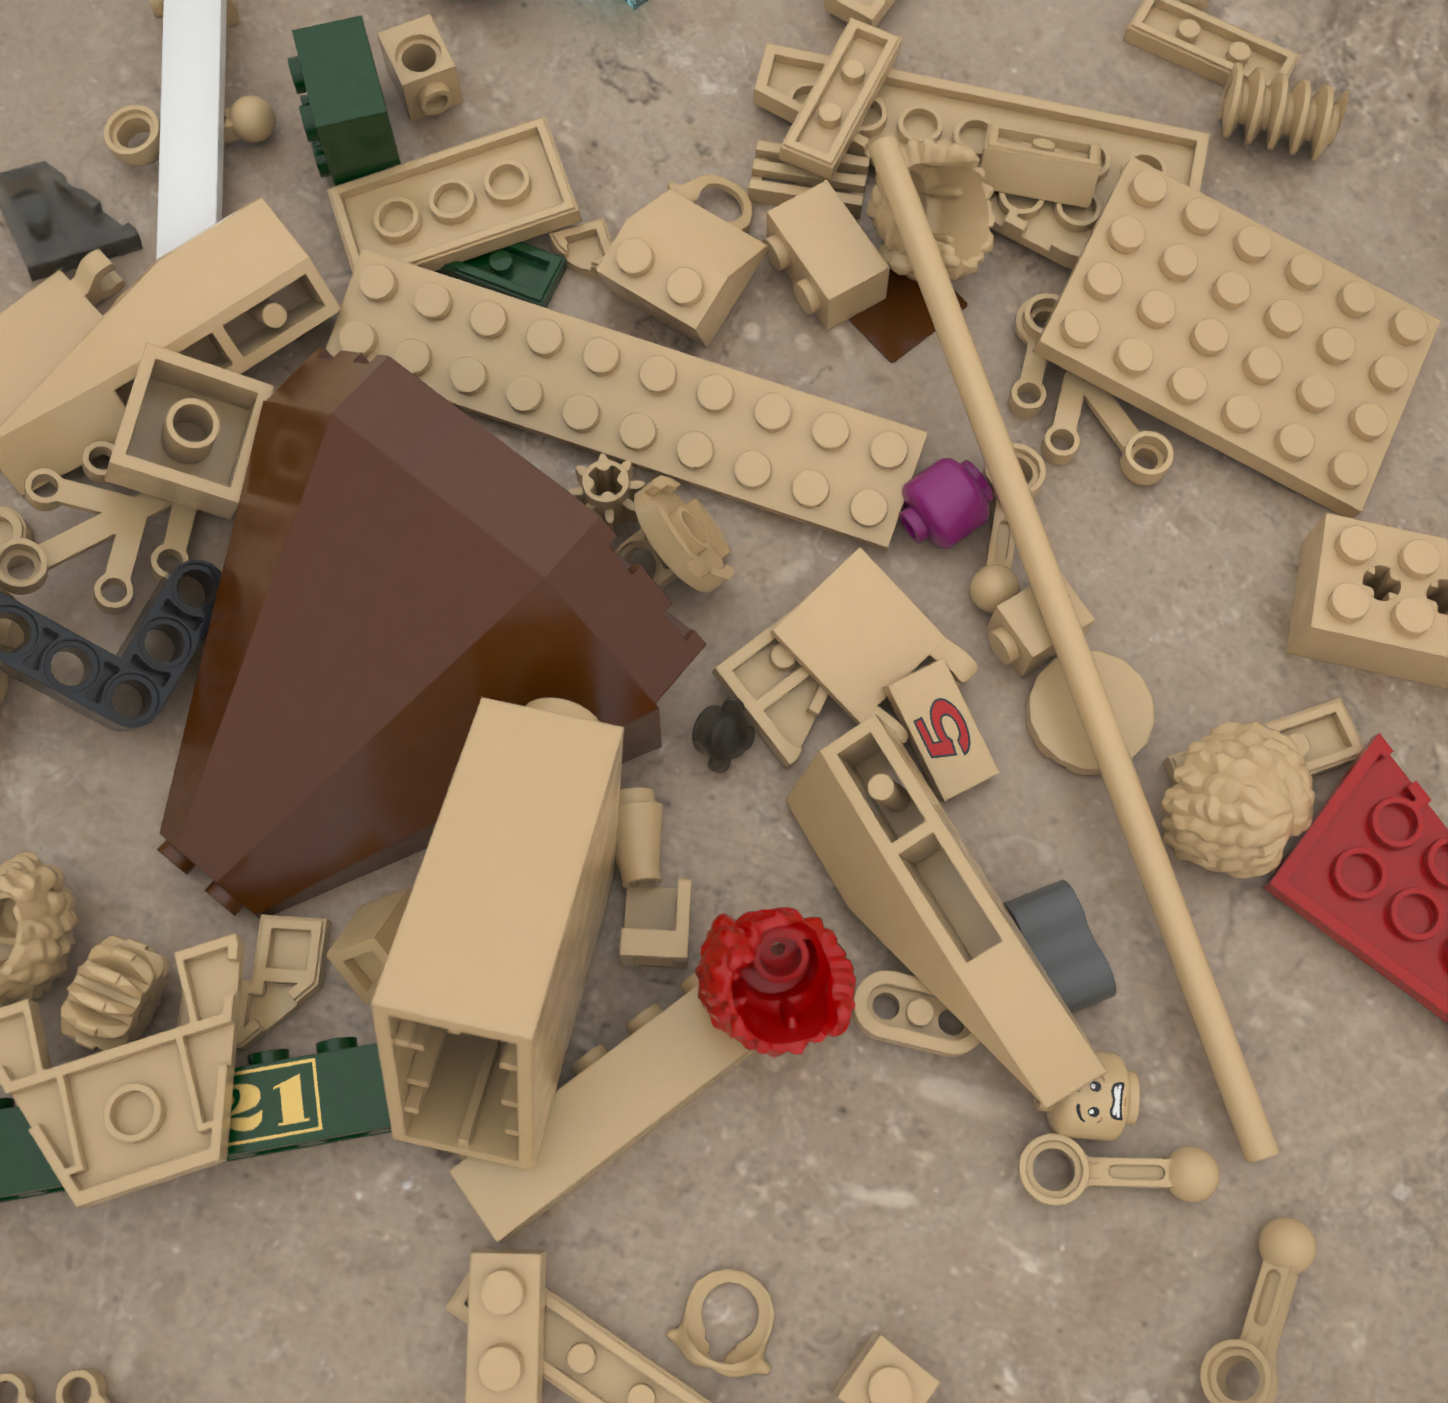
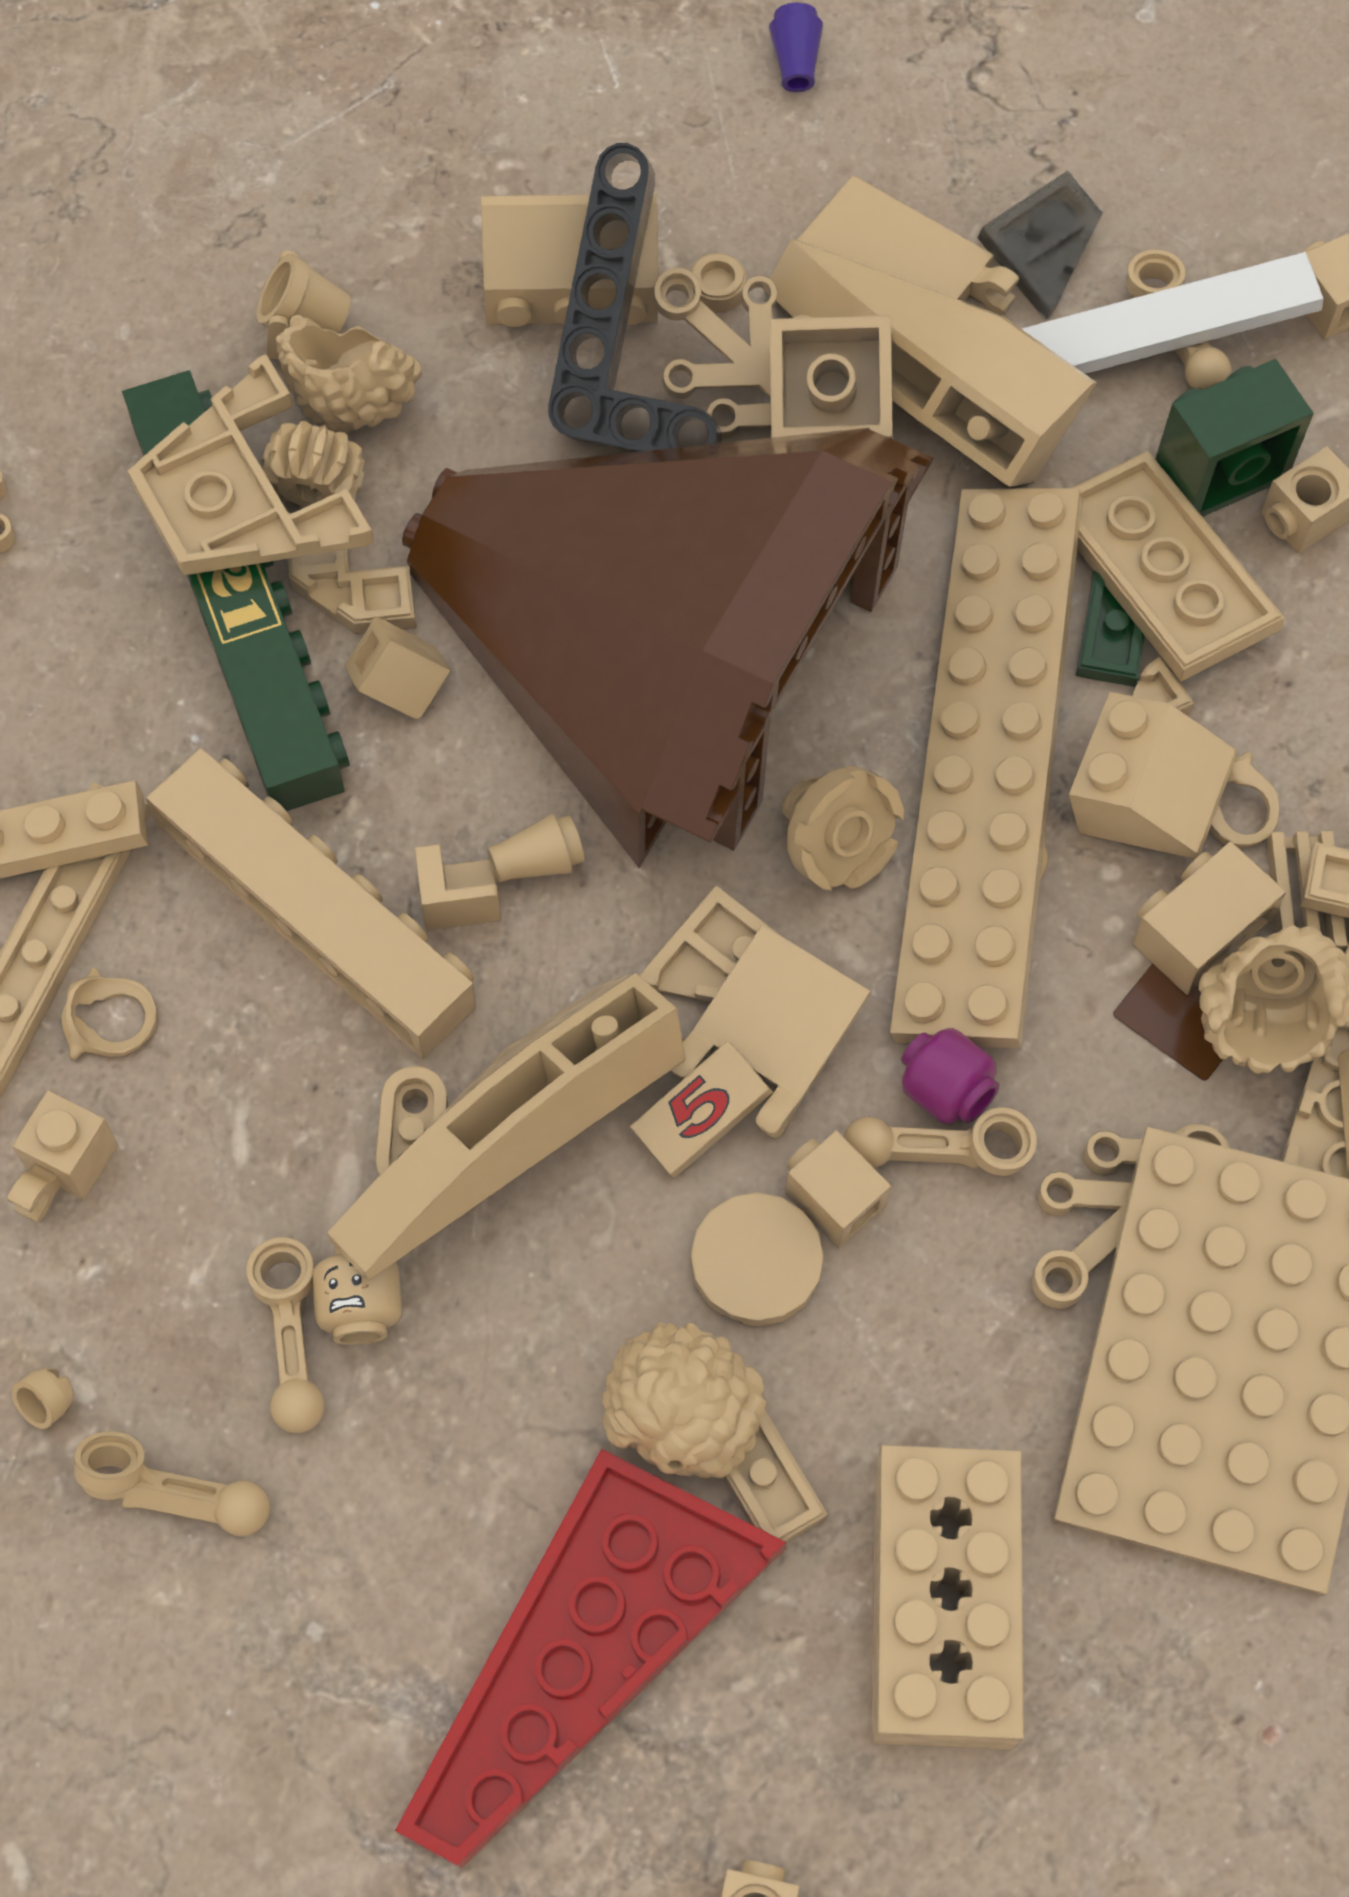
camera: 80 degrees right, 5 degrees down
tan brick [371,697,624,1170] -> none
tan gear [568,453,645,533] -> none
clear smoke plate [692,698,755,774] -> none
red hair [695,907,856,1058] -> none
tan piece [868,136,1280,1163] -> none
dark grey axle [1003,880,1116,1013] -> none

